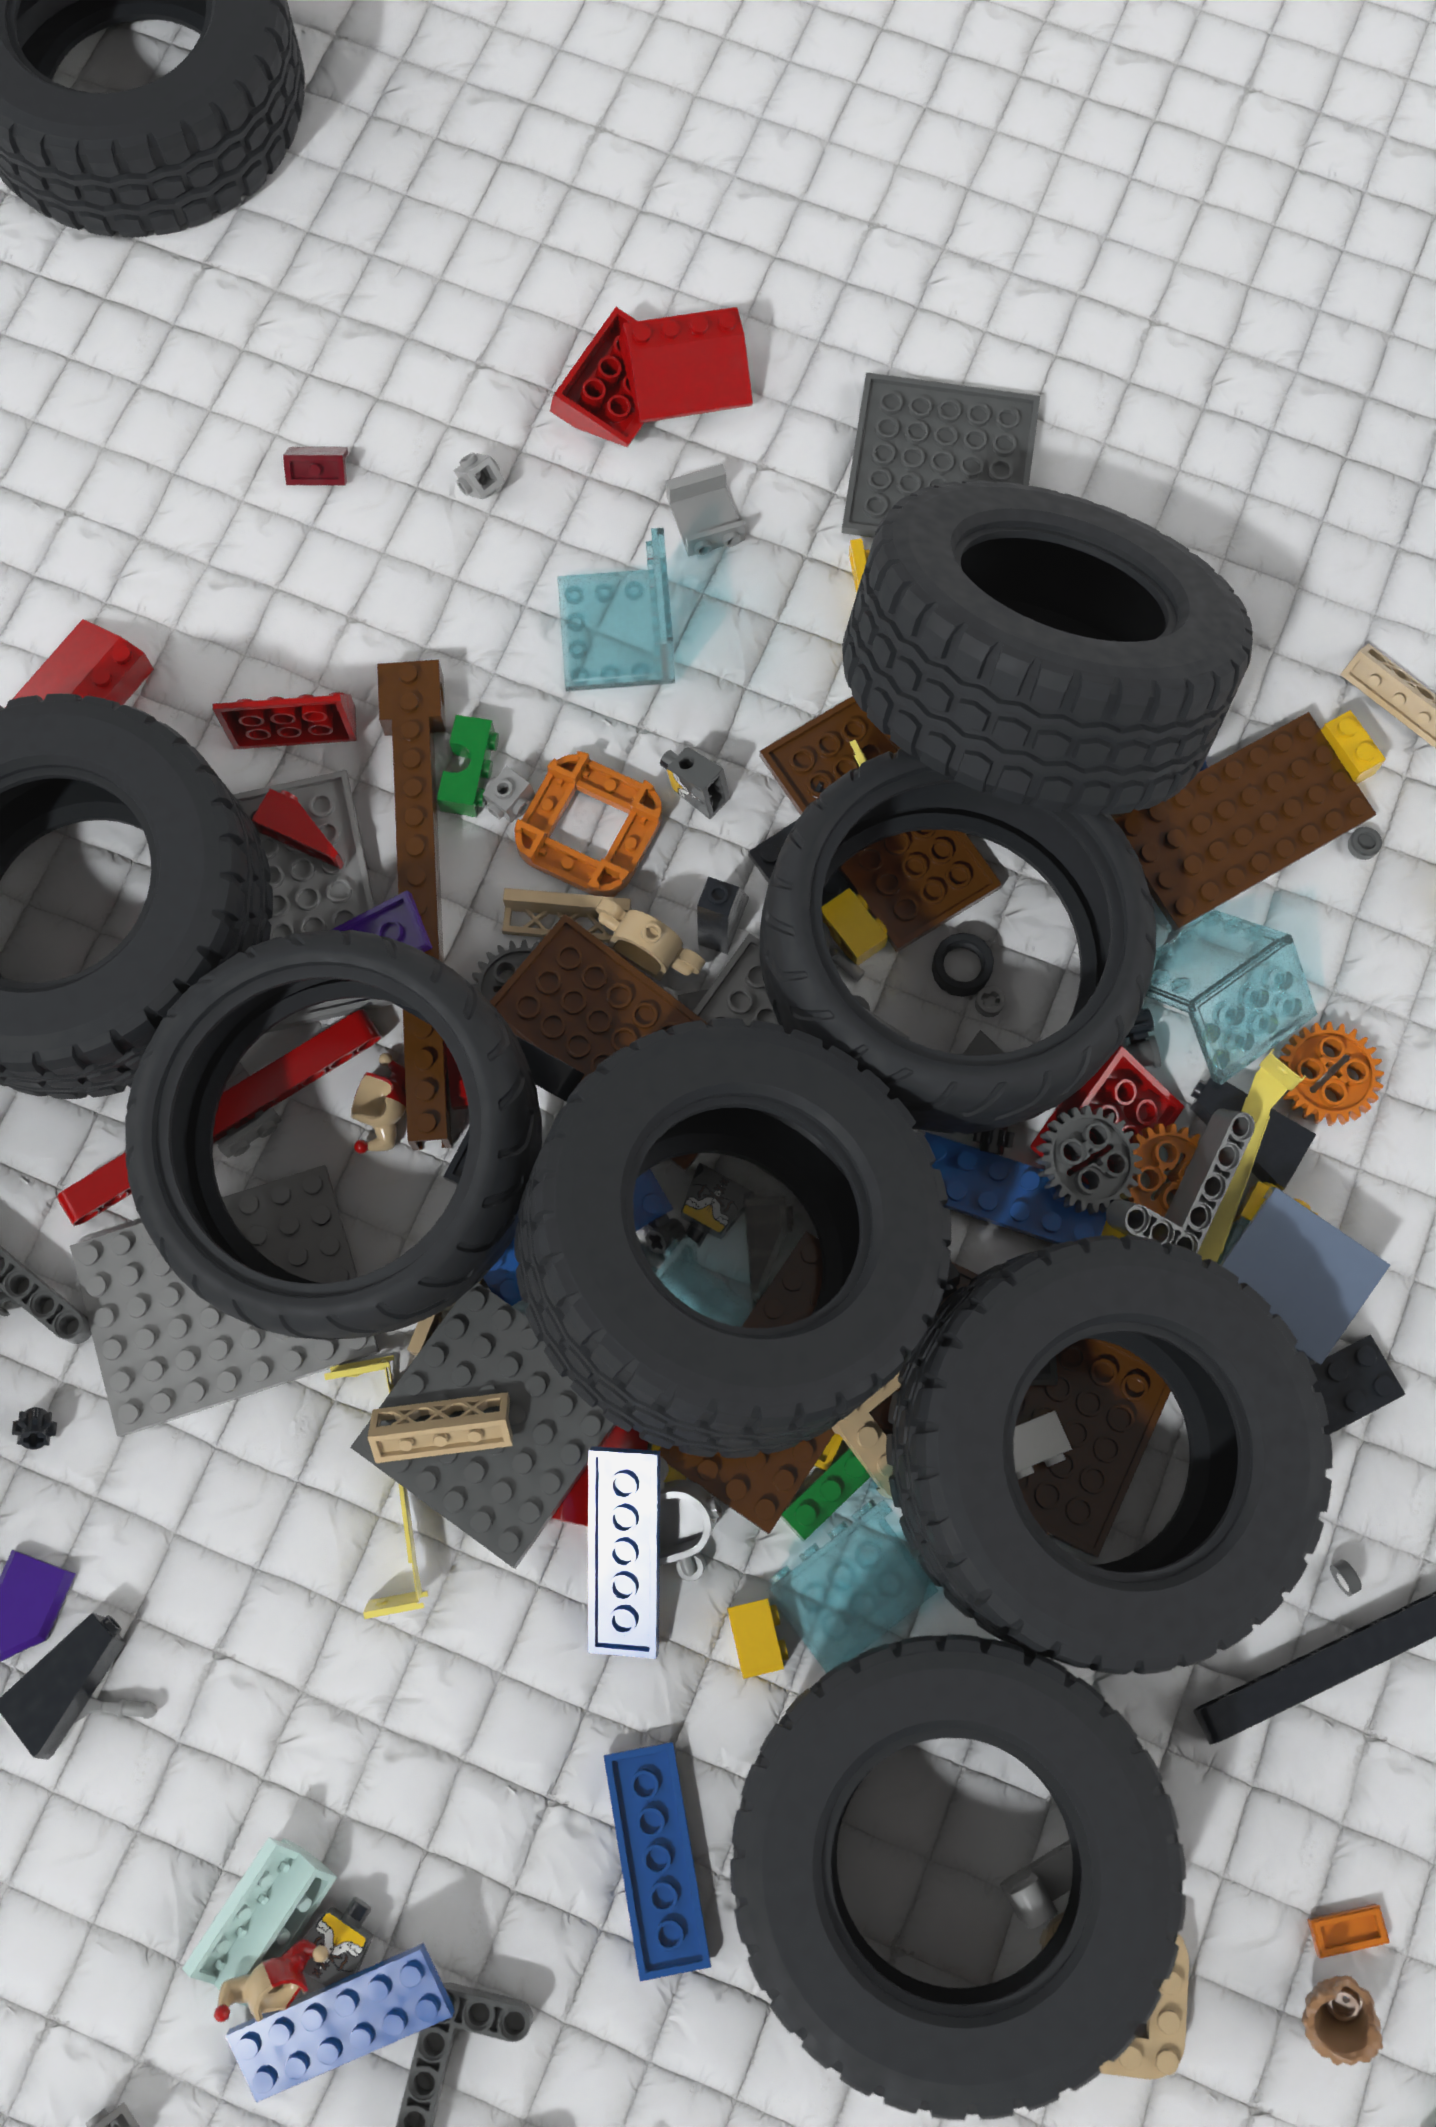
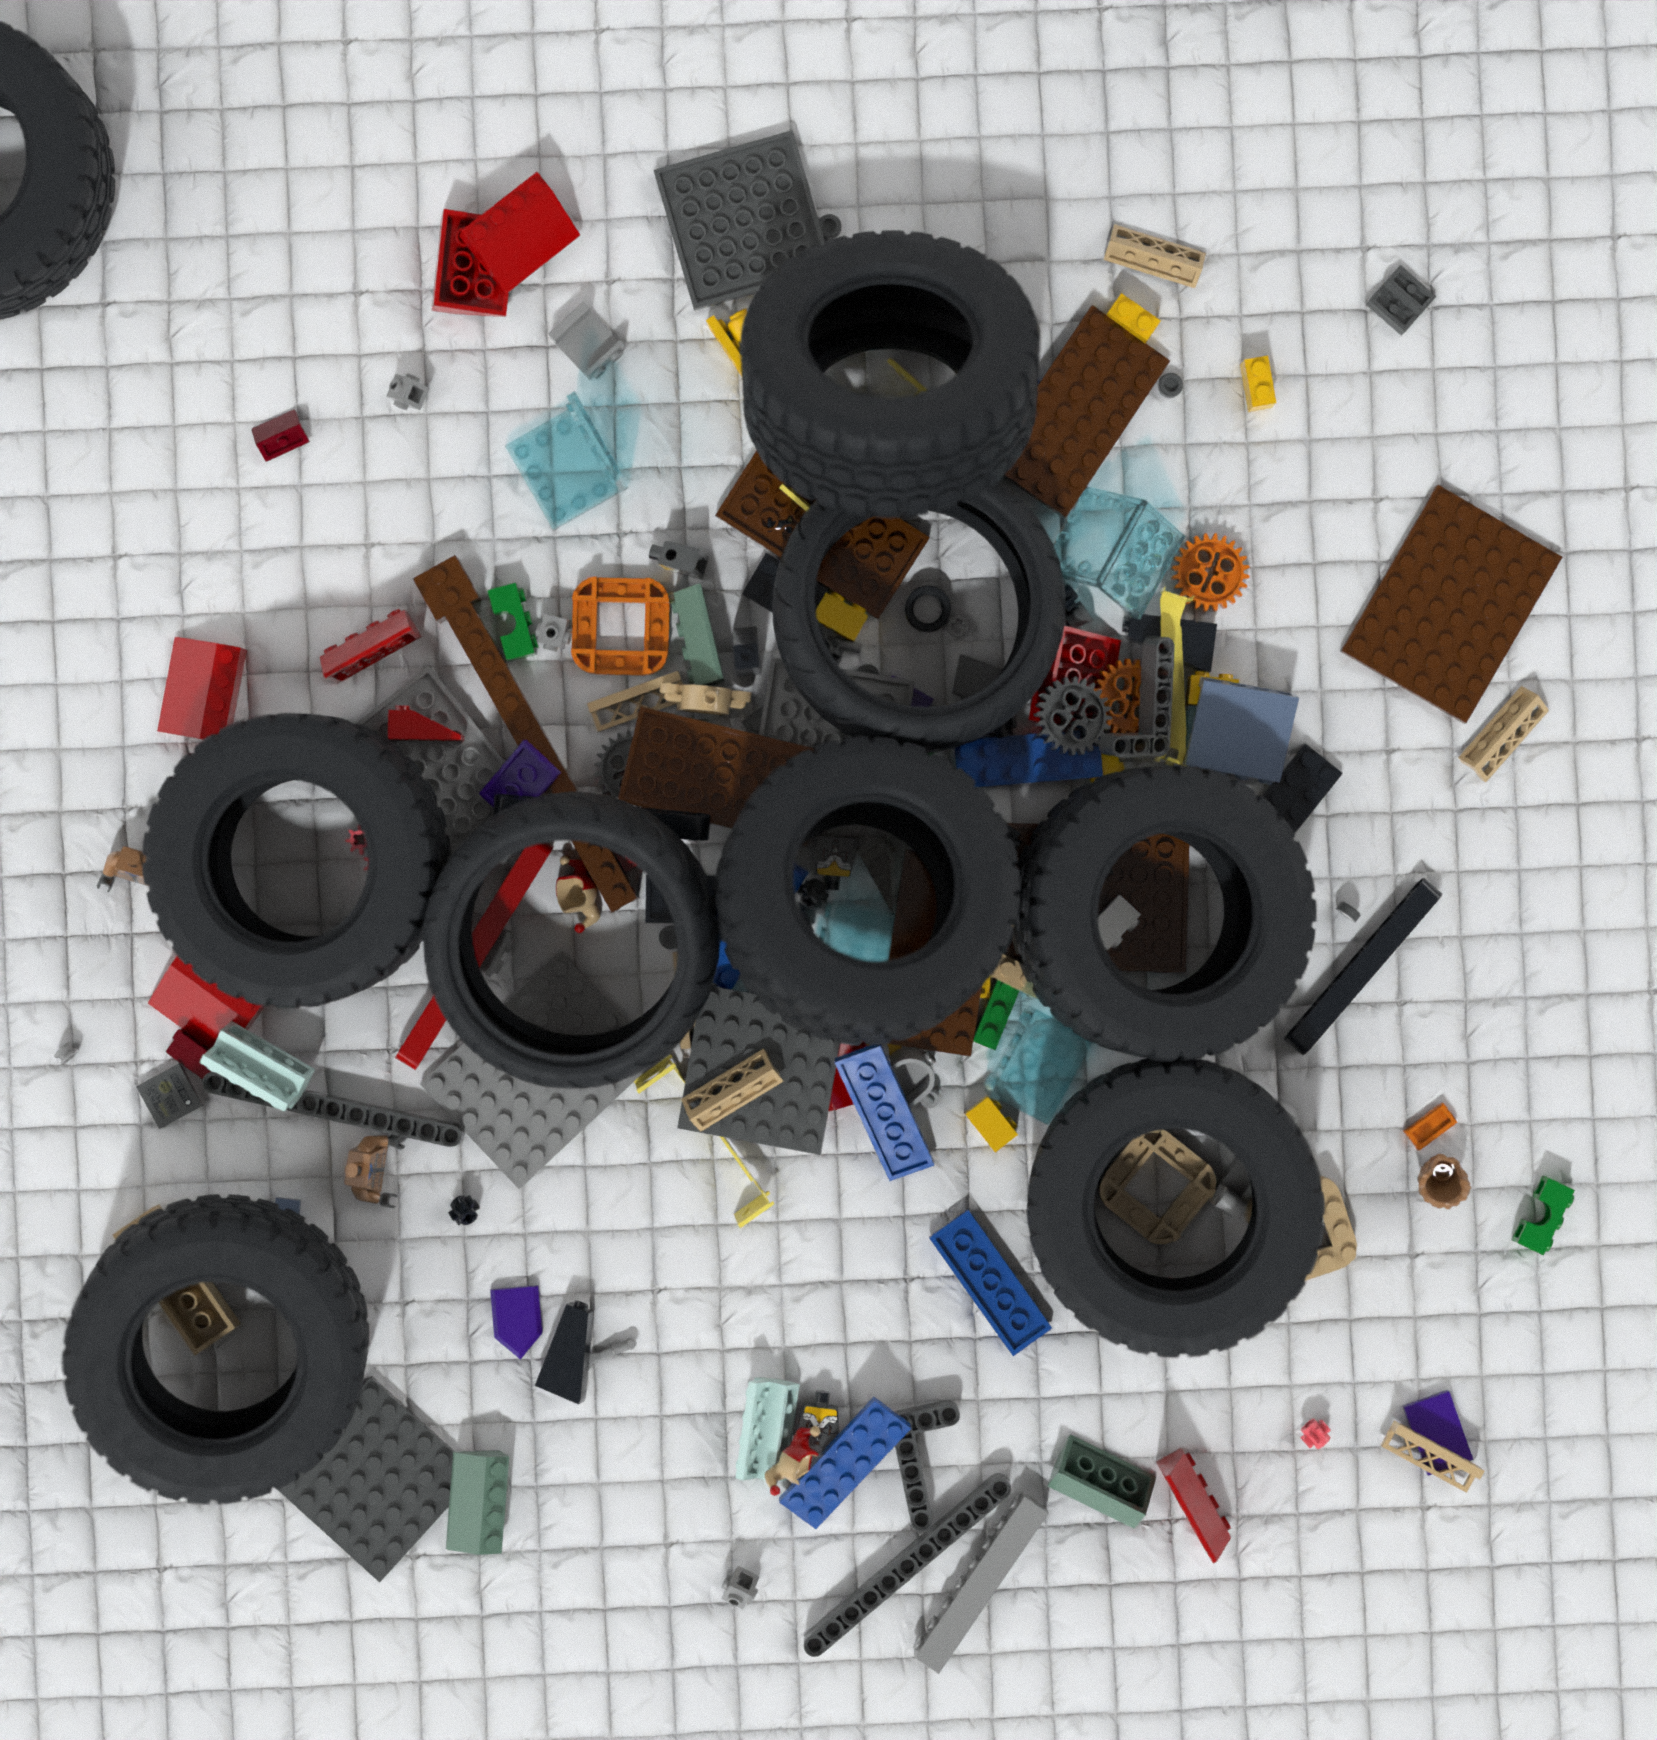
camera: 20 degrees left, 15 degrees up
none -> sand green slope [670,583,725,686]
none -> tan plate [1098,1130,1216,1244]

